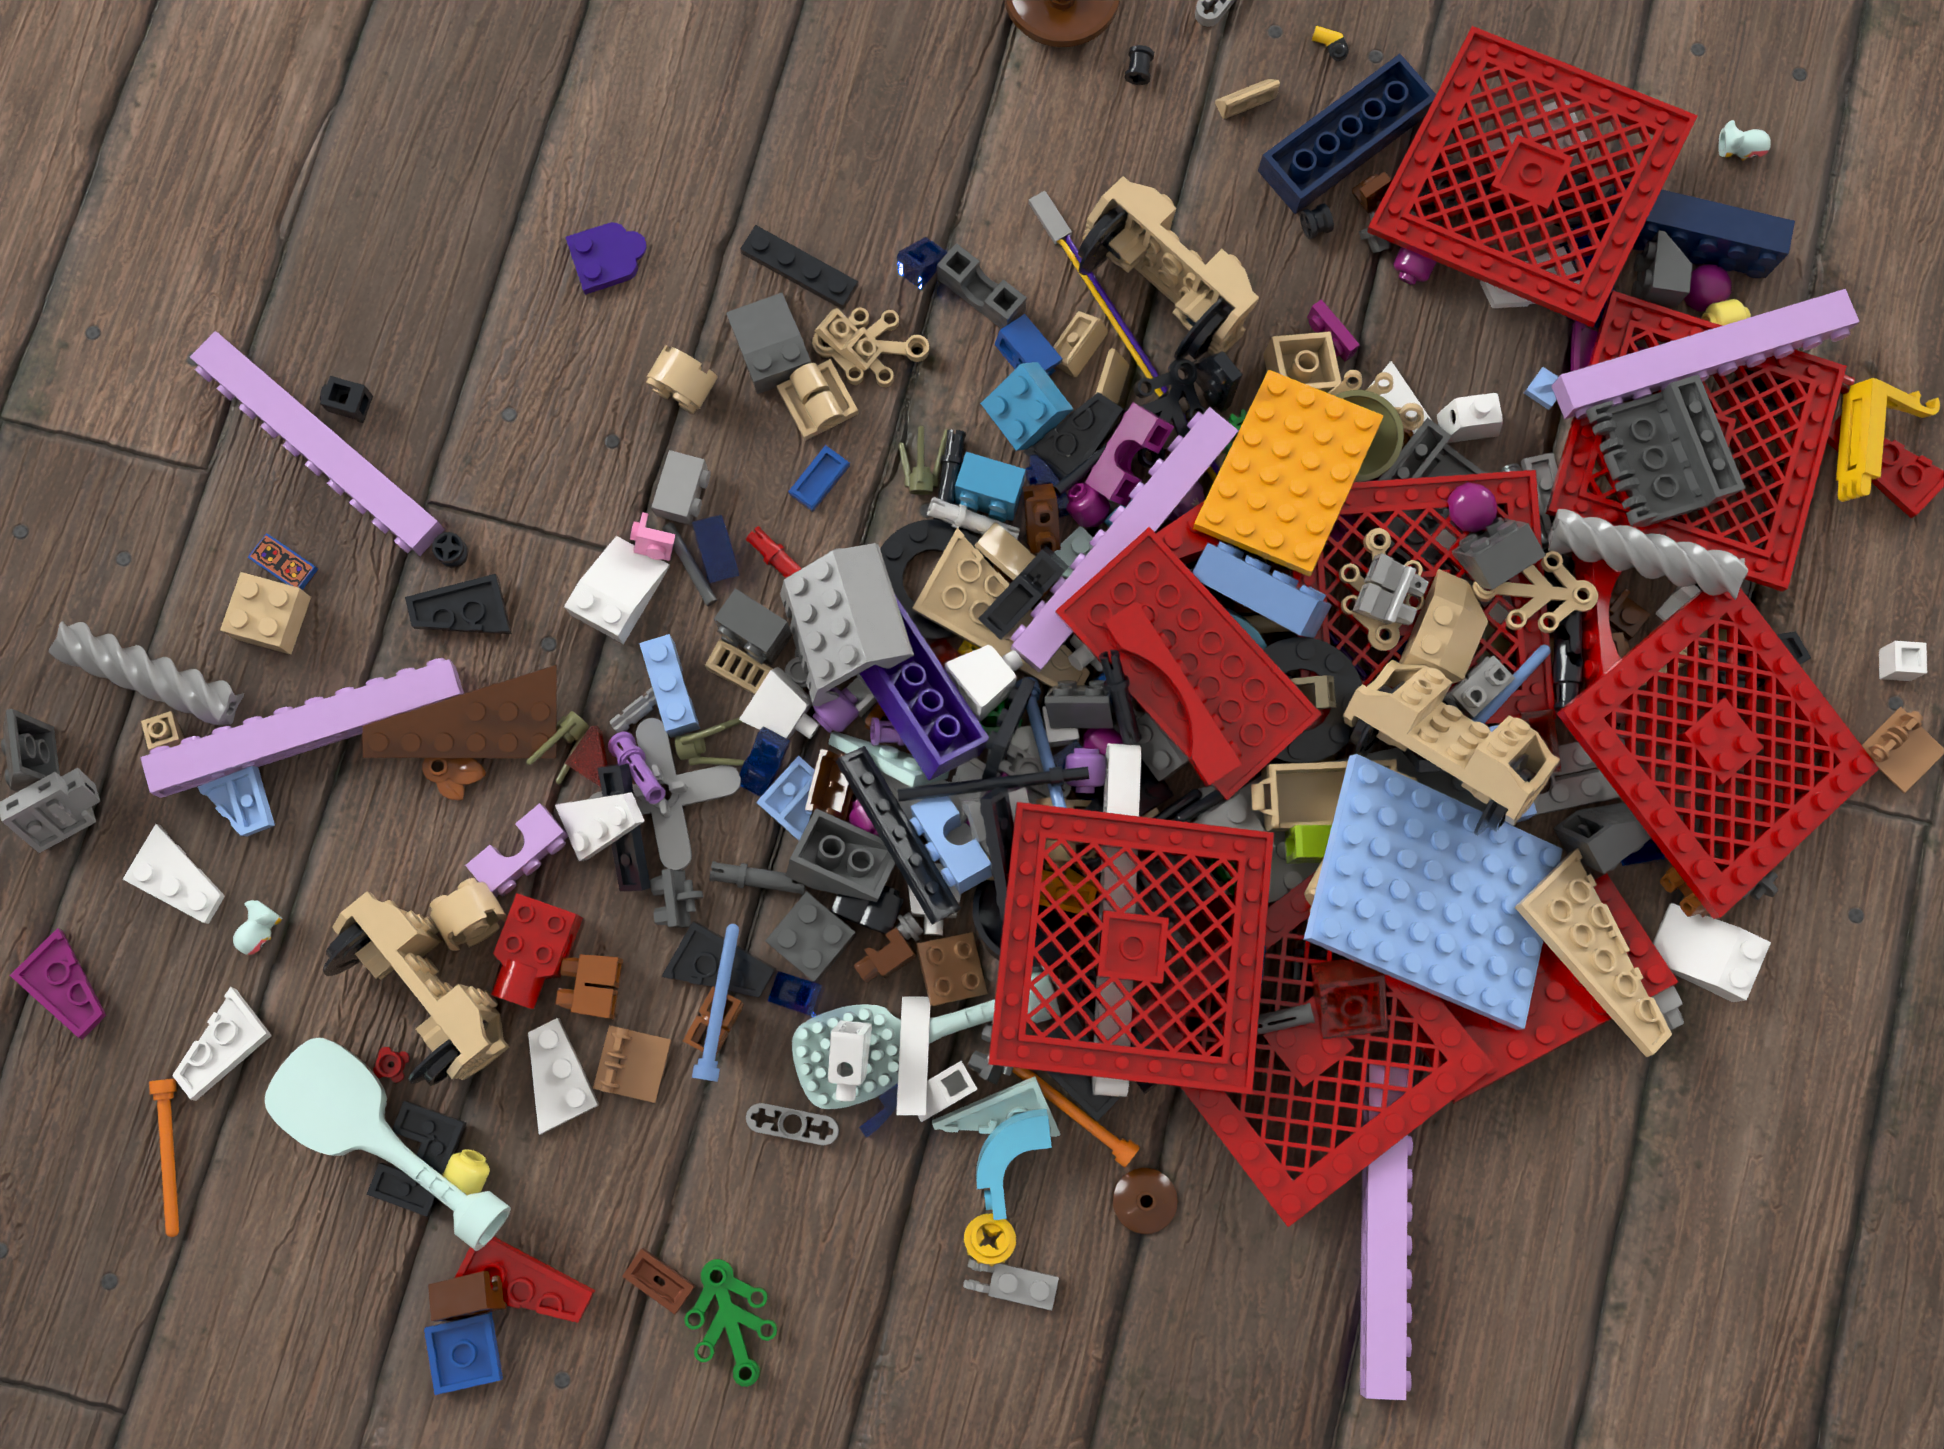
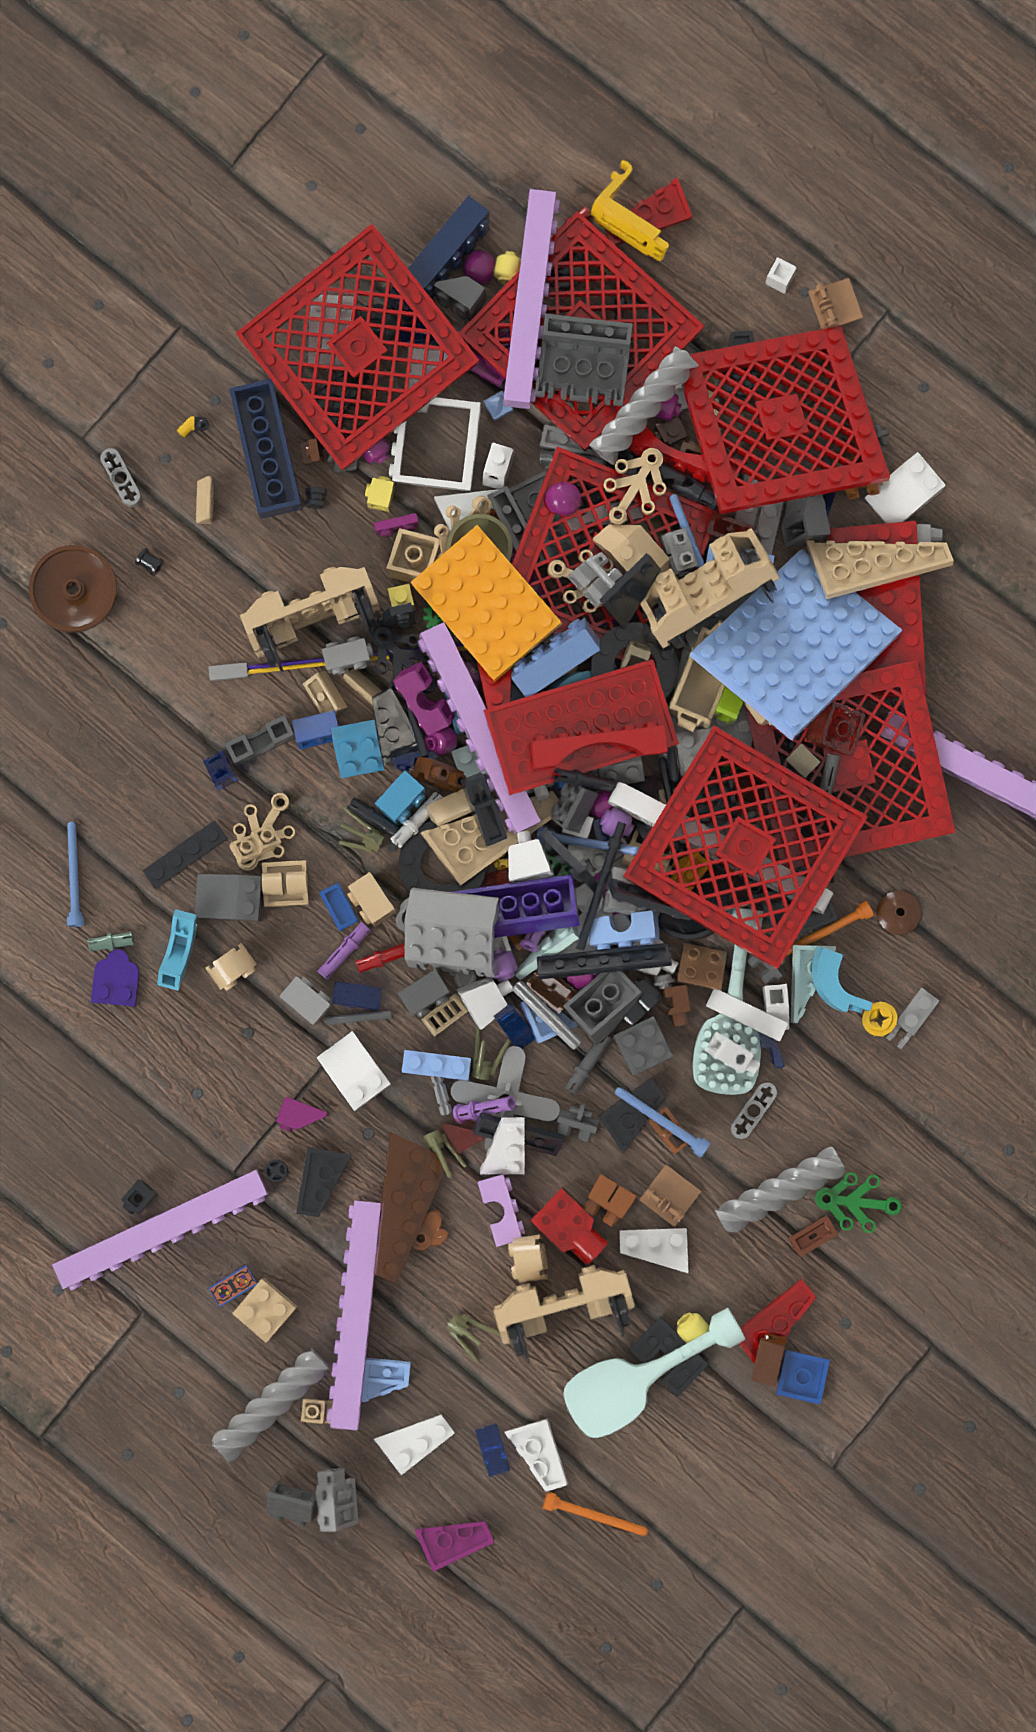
camera: 60 degrees left, 5 degrees up
light aqua animal [233,900,283,955] -> none
red plate [373,1047,410,1083] -> none
bright pink bracket [630,512,675,561] -> none
clear blue slope [768,971,825,1018] -> none
dark grey slope [1451,517,1546,590] -> none
light aqua animal [1719,120,1771,161] -> none
none -> medium blue piece [67,821,85,927]
none -> sand green pin [88,931,134,952]
none -> medium azure arch [157,909,198,991]
none -> magenta slope [276,1097,328,1132]
none -> medium lavender pin [317,922,371,980]
none -> light grey brick [322,637,374,675]
none -> tan brick [347,872,397,927]
none -> light yellow brick [365,476,395,512]
none -> light yellow brick [388,584,415,610]
none -> white window [389,397,481,492]
none -> olive plant [446,1314,501,1362]
none -> clear blue slope [475,1423,510,1477]
none -> light grey axle [512,981,582,1049]
none -> black wing [599,553,661,629]
none -> magenta head [654,394,682,421]
none -> light grey piece [715,1147,845,1235]
none -> dark tan panel [786,744,820,778]

